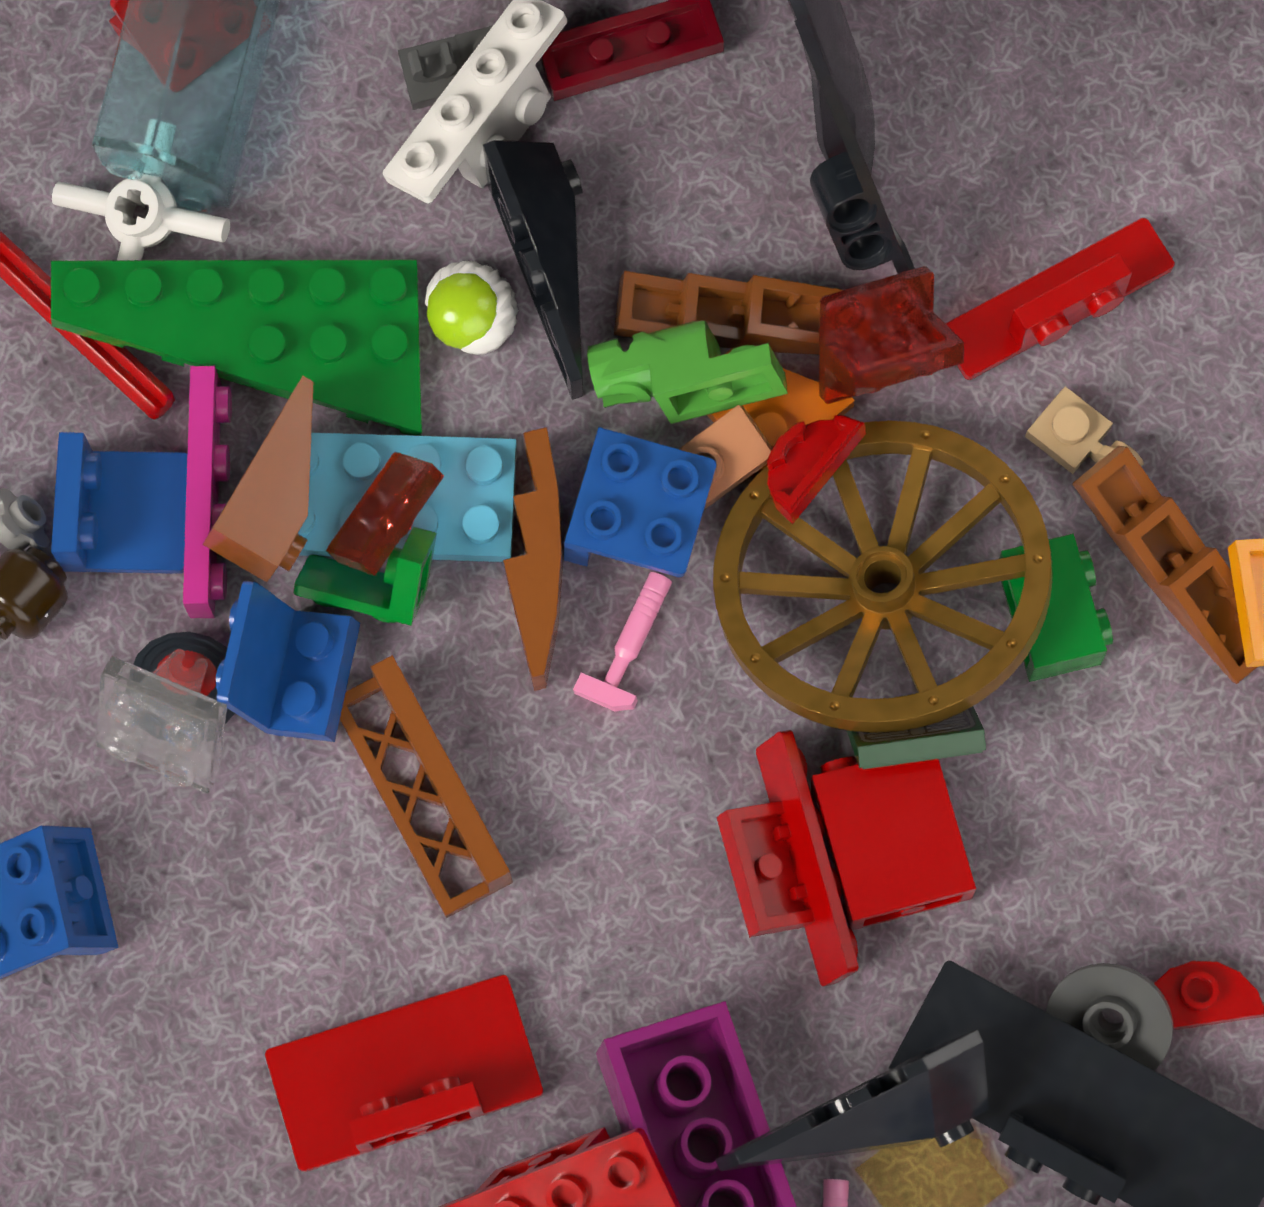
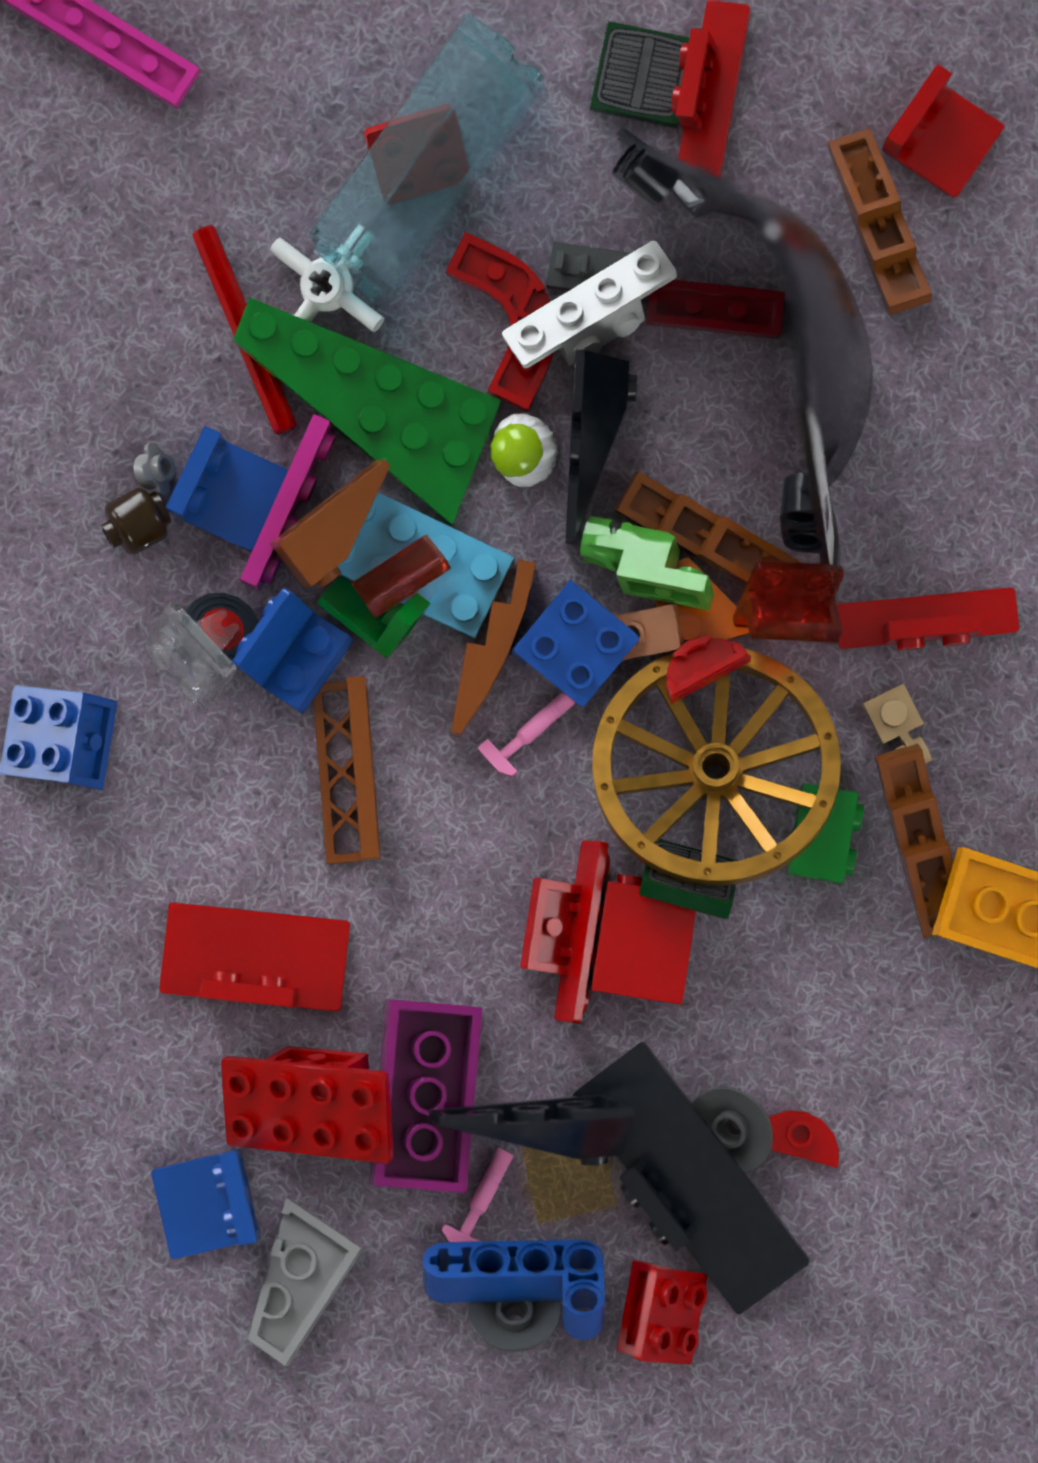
camera: 20 degrees right, 10 degrees up
none -> red plate [446,232,554,413]

